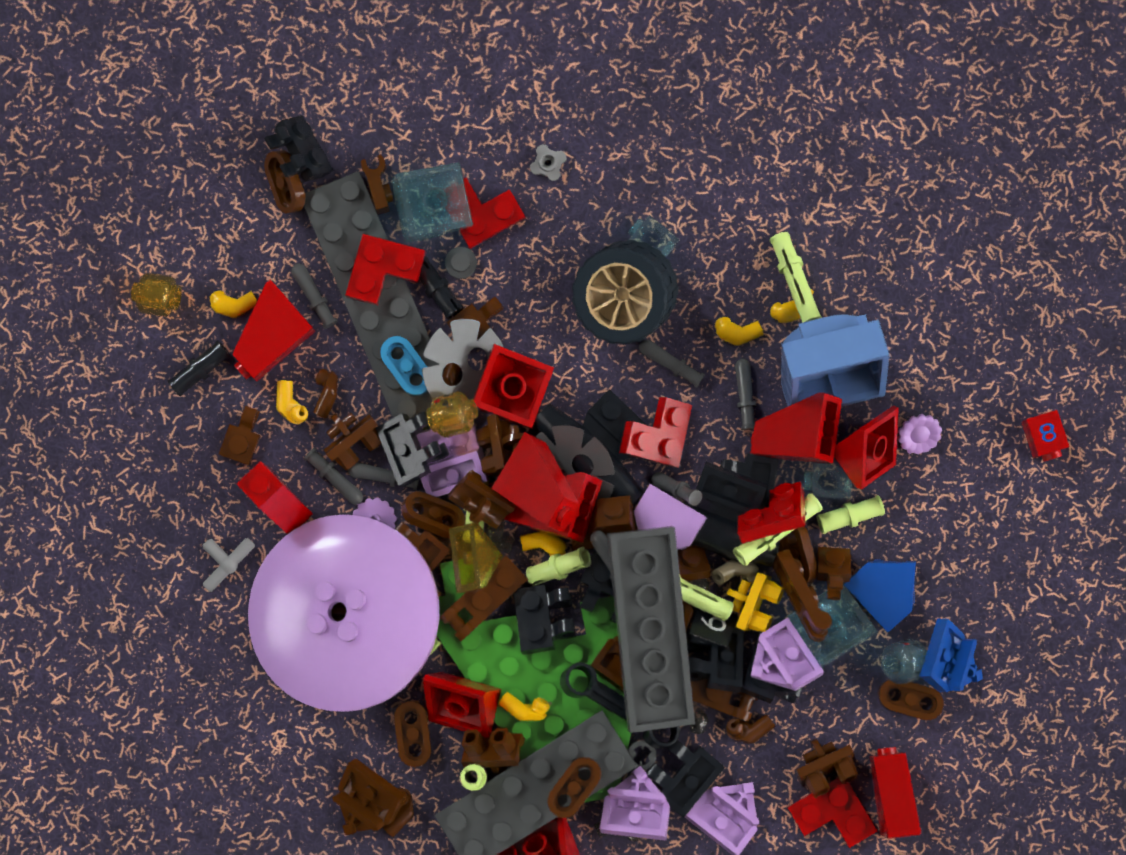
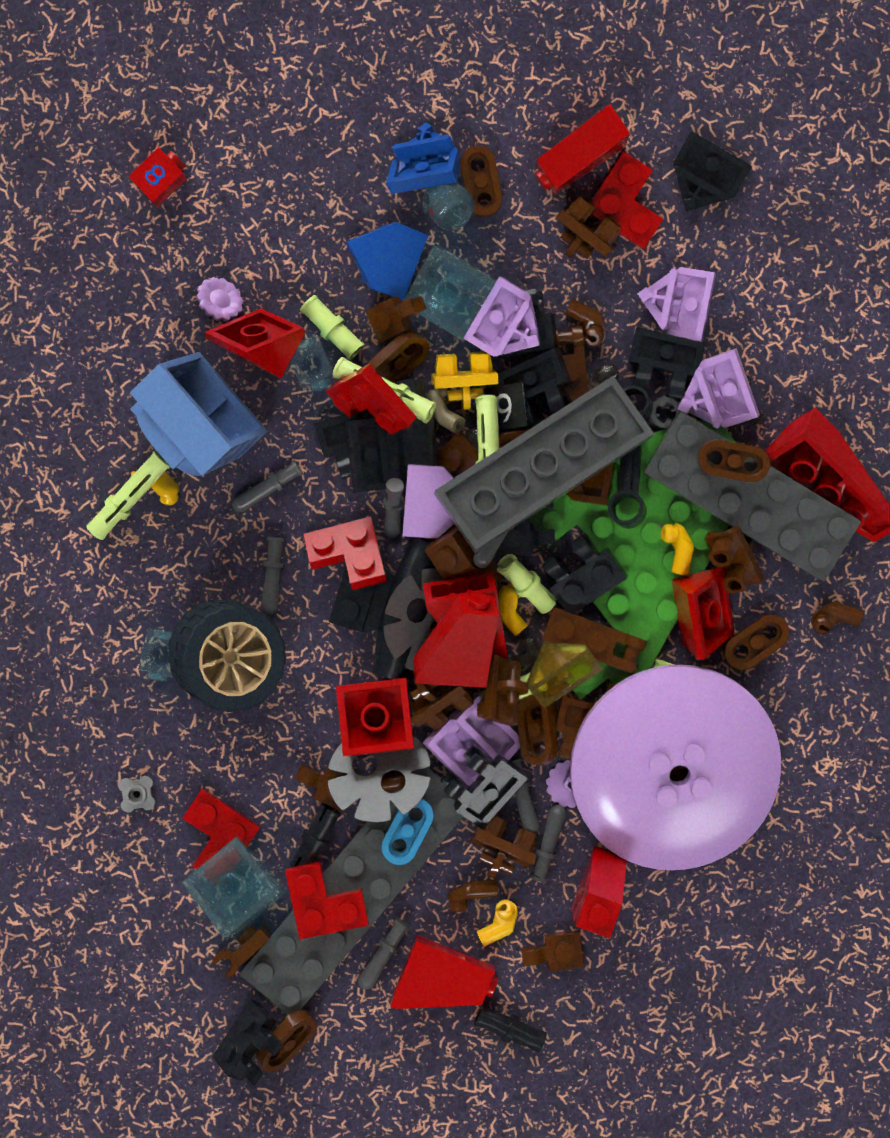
camera: 115 degrees left, 5 degrees up
clear yellow head [131,273,182,317] -> none
light grey piece [203,538,255,592] -> none
yellow arm [209,291,257,318] -> none
reddish brown slope [332,758,406,835] -> none
clear yellow head [427,391,478,438] -> none
dark grey plate [445,247,477,279] -> none
yellowish green pin [460,764,487,791] -> none
yellow arm [715,317,764,346] -> none
red slope [750,392,842,463] -> none
reddish brown plate [773,549,832,642] -> none

